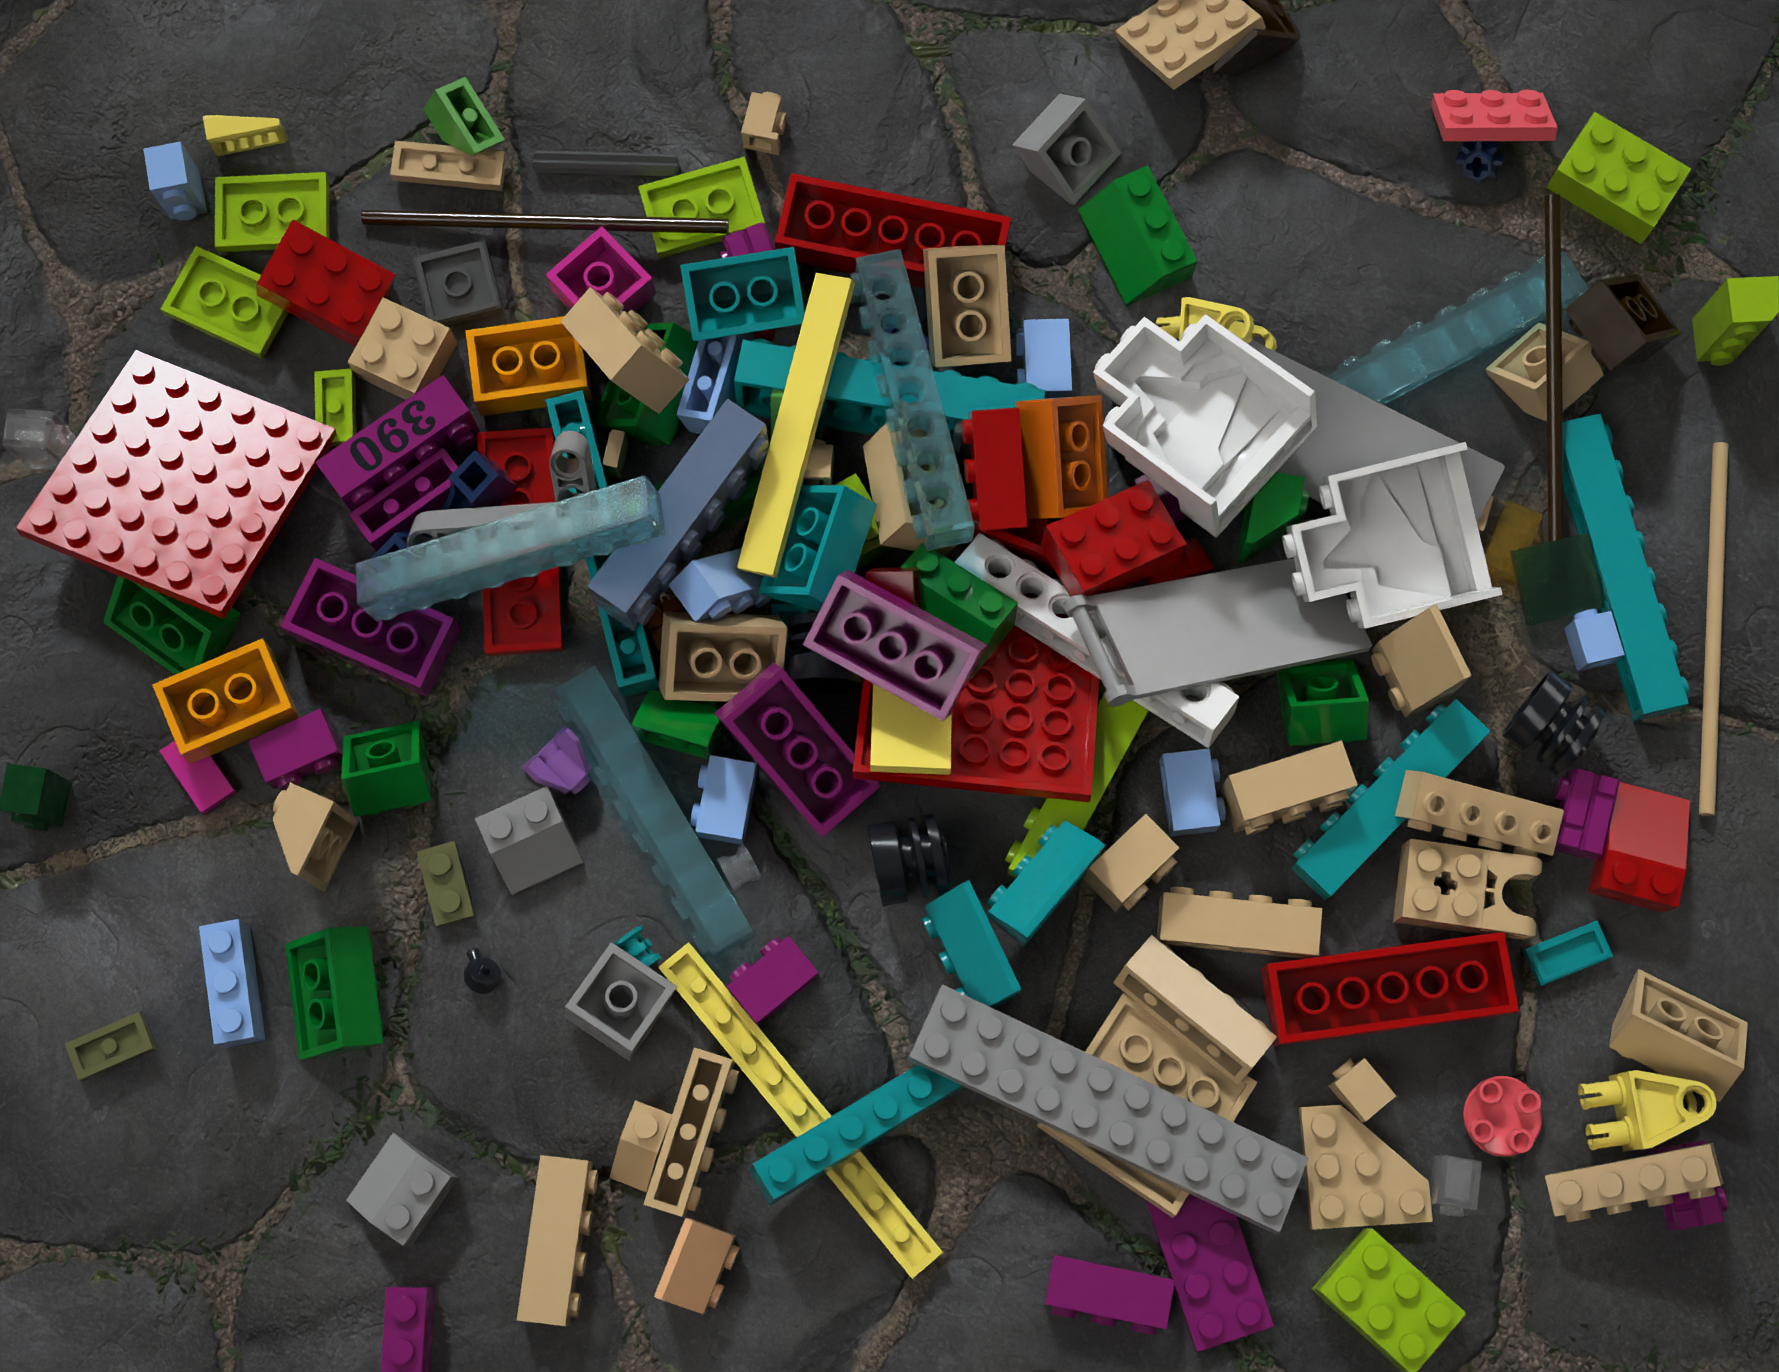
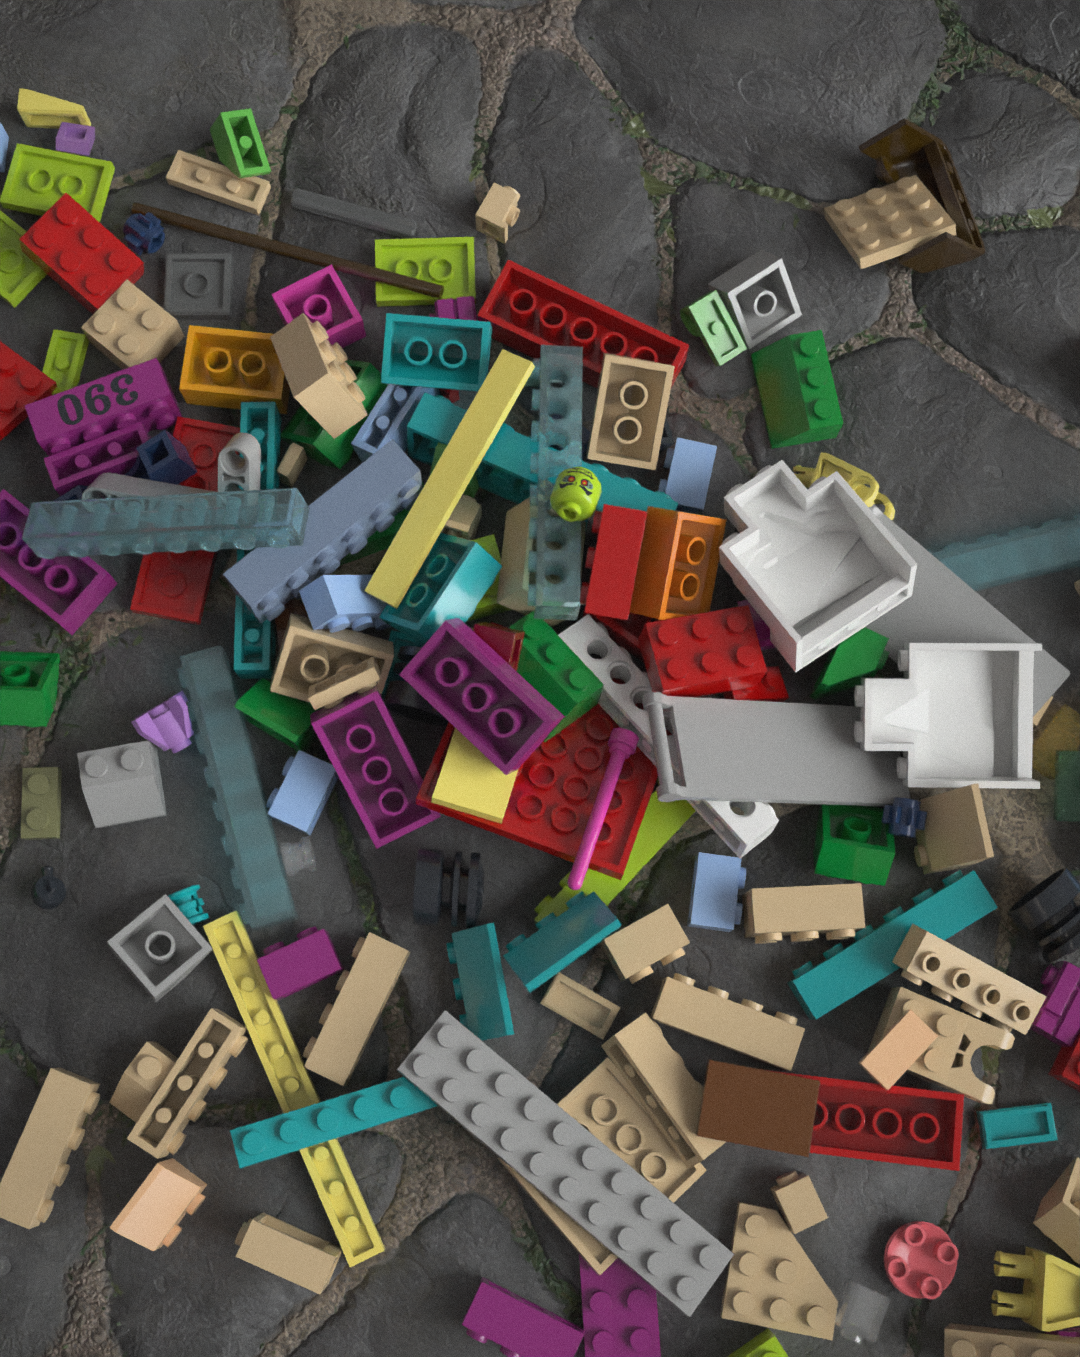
camera: 10 degrees right, 0 degrees up
none -> medium lavender plate [56,122,95,156]
none -> dark blue gear [123,212,165,255]
none -> tan window [235,1212,343,1294]
none -> tan brick [303,932,411,1086]
none -> tan plate [308,656,380,710]
none -> tan tile [540,972,621,1040]
none -> lime head [550,467,602,522]
none -> dark pink piece [567,728,639,890]
none -> plate [680,290,747,366]
none -> reddish brown tile [696,1060,820,1157]
none -> light nougat tile [858,1009,938,1090]
none -> dark blue gear [882,797,927,838]

